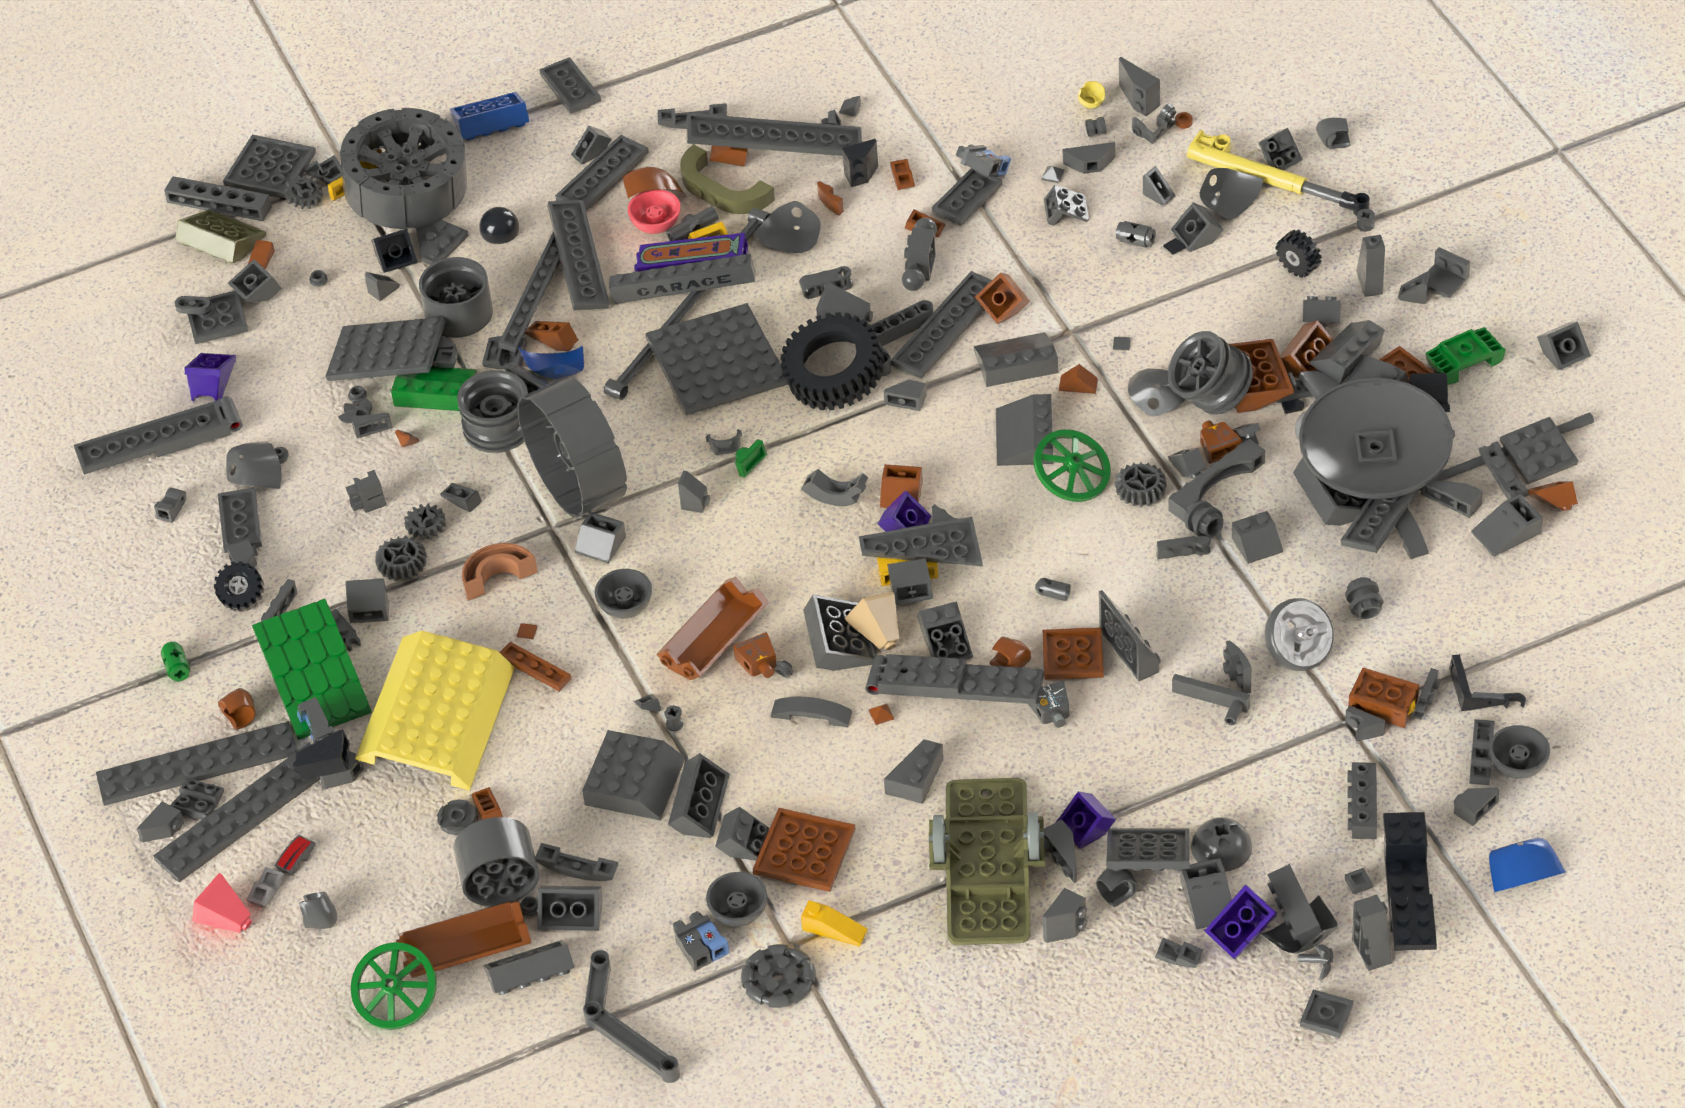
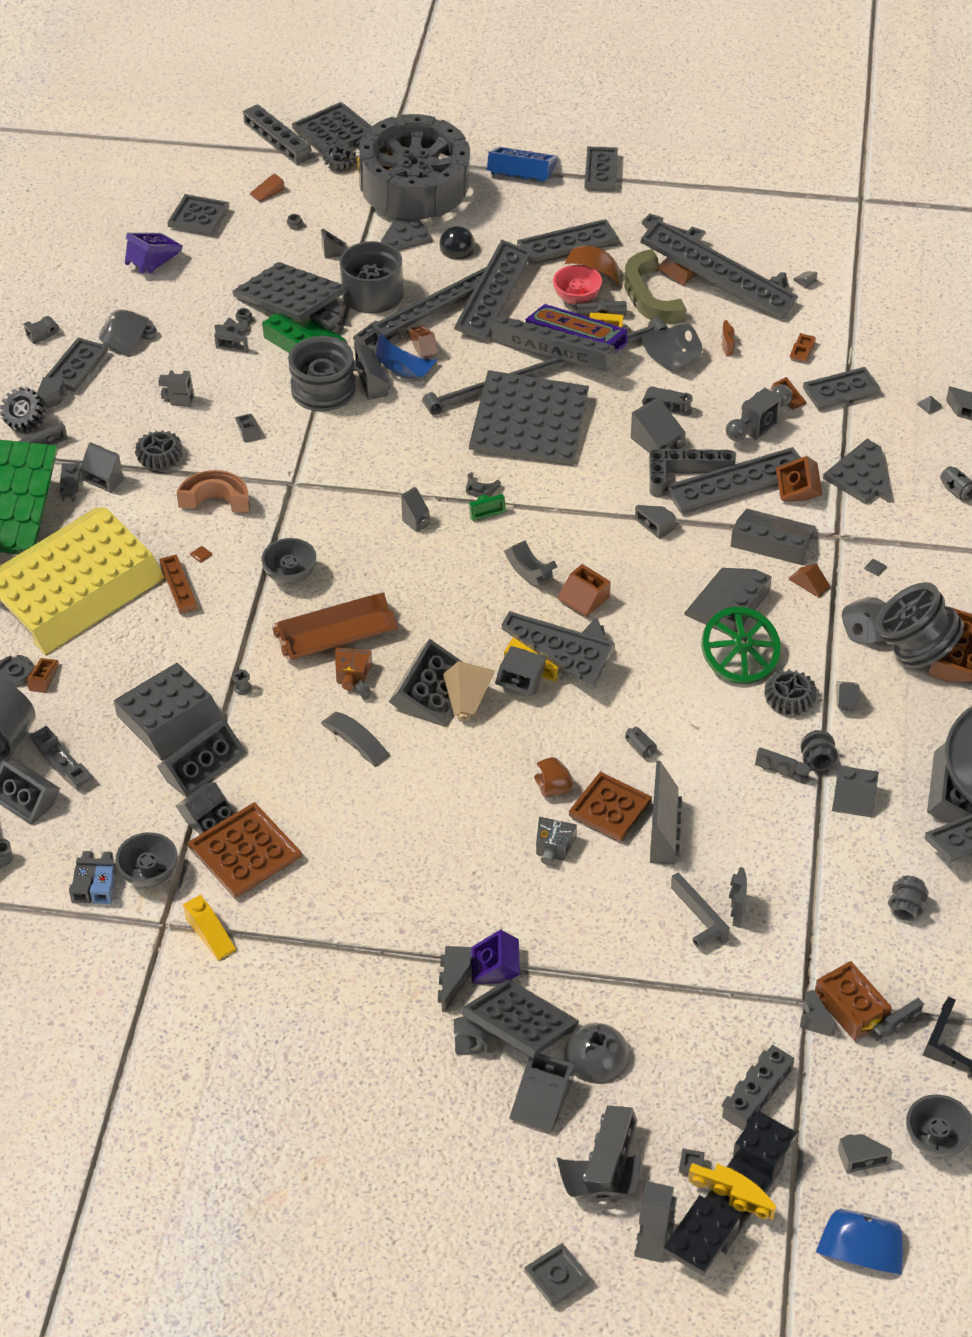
camera: 30 degrees right, 0 degrees up
dark grey hinge [74,396,243,475] -> none
olive slope [175,209,266,263] -> none
dark grey plate [175,296,211,315] -> none
dark grey slope [228,259,282,303] -> none
black slope [371,229,418,273] -> none
dark orange slope [395,430,419,447] -> none
dark grey gear [404,503,446,540] -> none
dark grey wheel [517,376,627,518] -> none
dark grey slope [571,126,612,164] -> none
slope [575,512,626,564] -> none
dark grey slope [634,694,662,712] -> none
dark grey plate [741,944,816,1008] -> none
black tyre [780,312,884,411] -> none
black slope [842,139,878,187] -> none
dark grey hinge [865,654,1044,704] -> none
dark orange slope [869,704,894,725] -> none
dark purple slope [877,491,932,532] -> none
dark grey wedge [884,739,943,804] -> none
dark grey slope [917,601,973,659] -> none
olive piece [929,778,1045,945] -> none
hips [956,144,1012,177] -> none
dark grey slope [1043,888,1088,943] -> none
dark grey bracket [1044,185,1089,226] -> none
dark grey slope [1155,938,1203,968] -> none
dark grey arch [1168,439,1265,523] -> none
dark orange torso [1200,420,1242,464] -> none
dark purple piece [1204,885,1277,960] -> none
dark grey slope [1232,423,1261,444] -> none
flat silver wheel [1265,598,1334,671] -> none
dark grey plant [1298,944,1334,980] -> none
dark grey slope [1469,719,1495,785] -> none
none -> yellow slope [688,1163,776,1220]
none -> dark grey wing [823,439,891,504]

